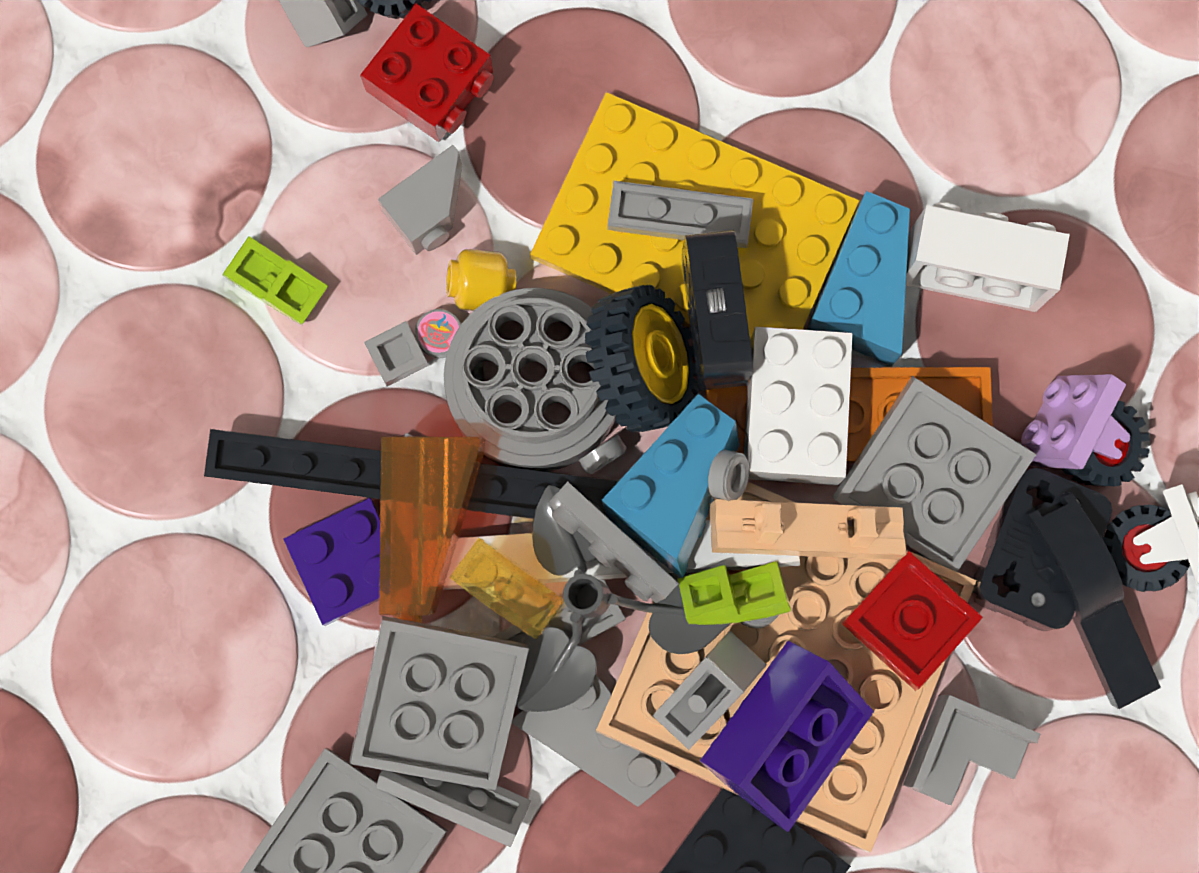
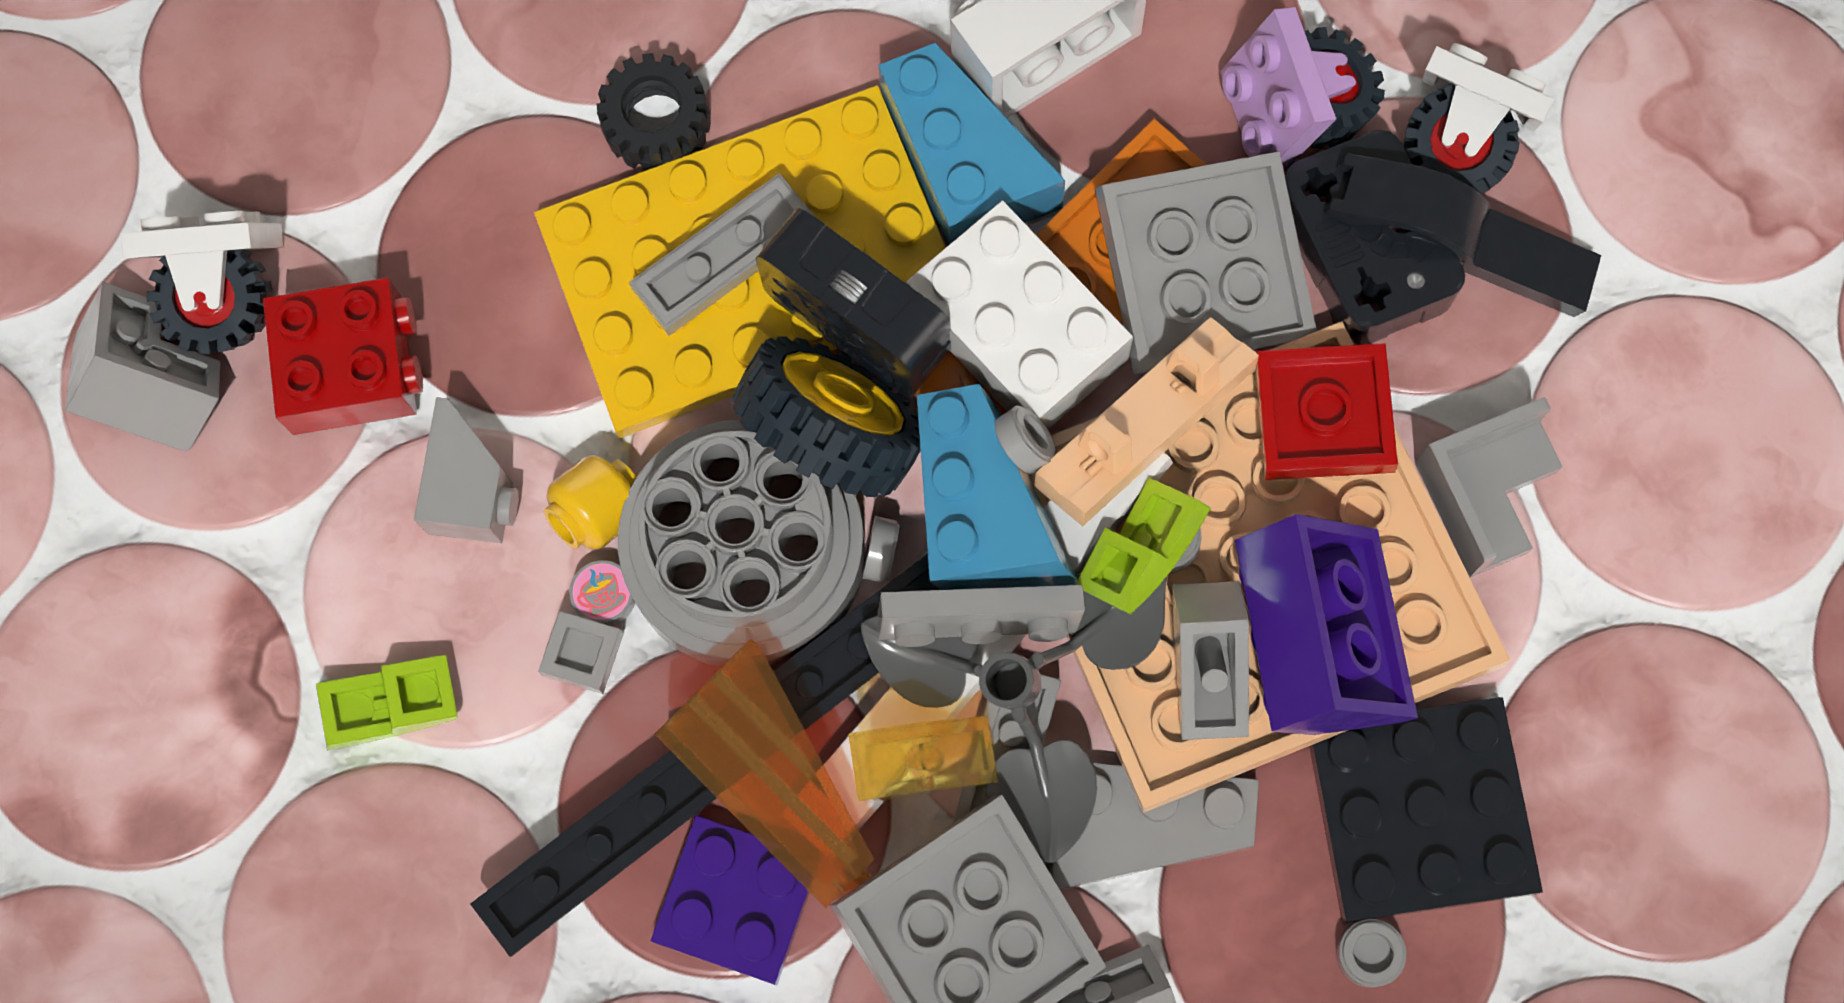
camera: 40 degrees left, 5 degrees down
none -> black tyre [596,53,711,171]

